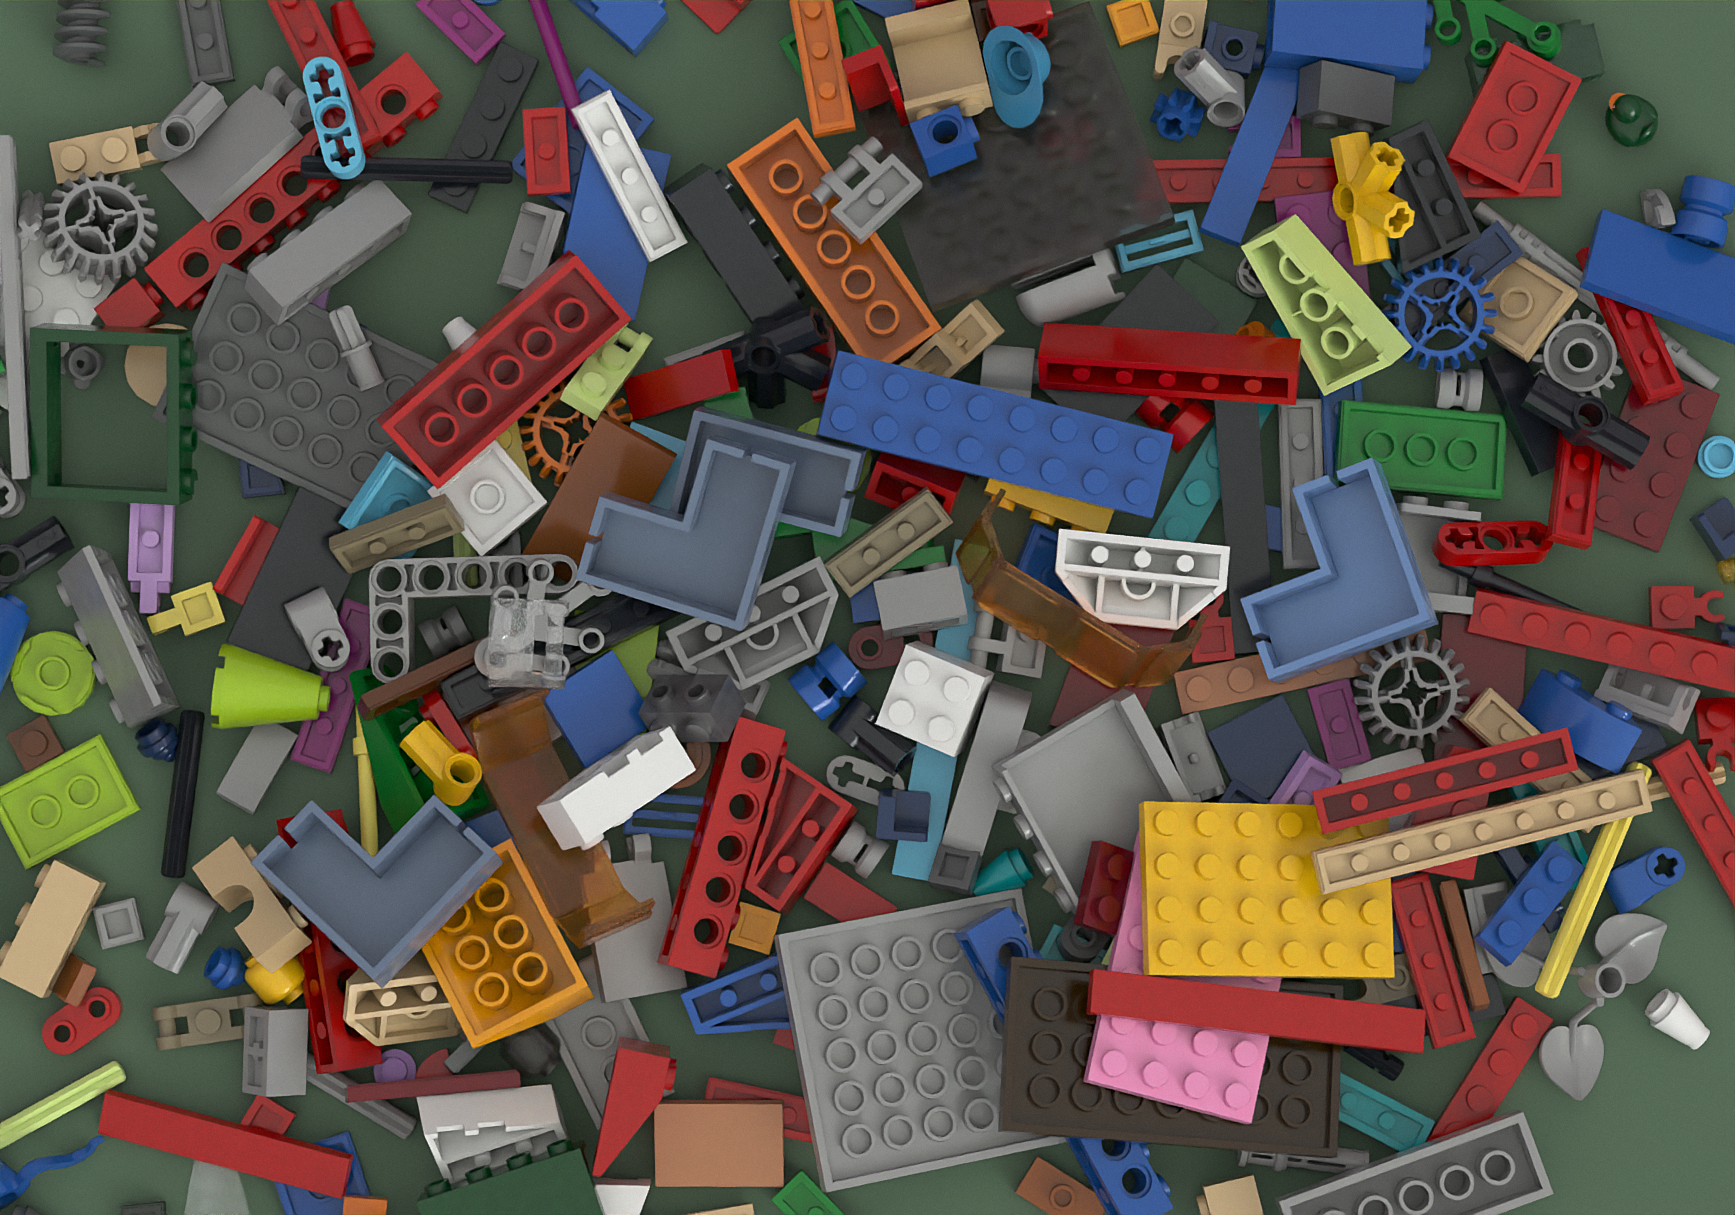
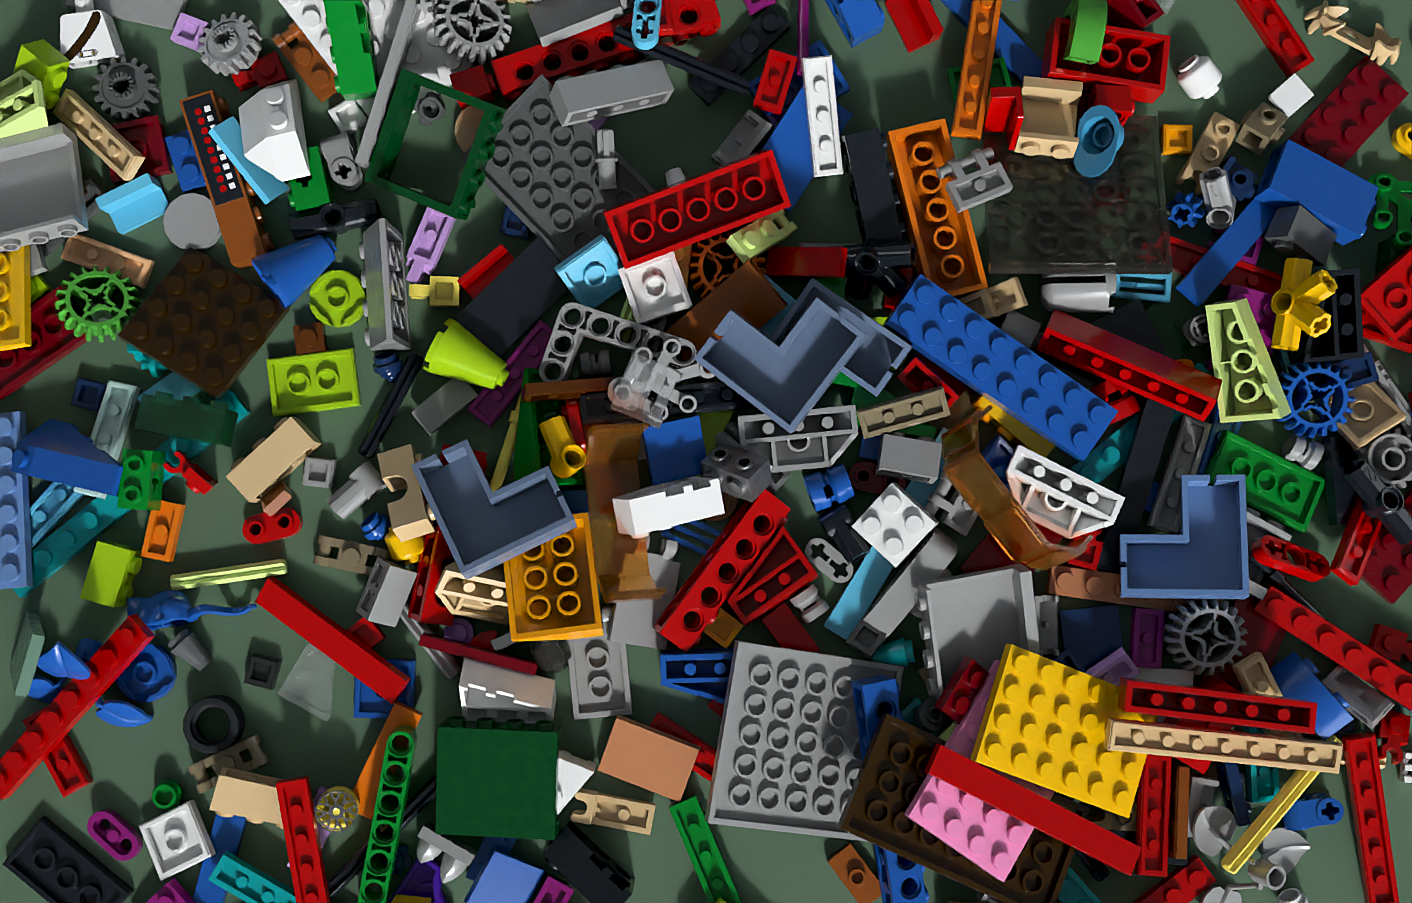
camera: 20 degrees right, 0 degrees up
light grey piece [283,587,350,673] -> none
dark tan tile [329,494,465,575] -> none
red slope [592,1036,677,1177] -> none
dark blue panel [876,788,931,842] -> none
blue brick [909,104,980,177] -> none
blue plate [1473,840,1586,967] -> none

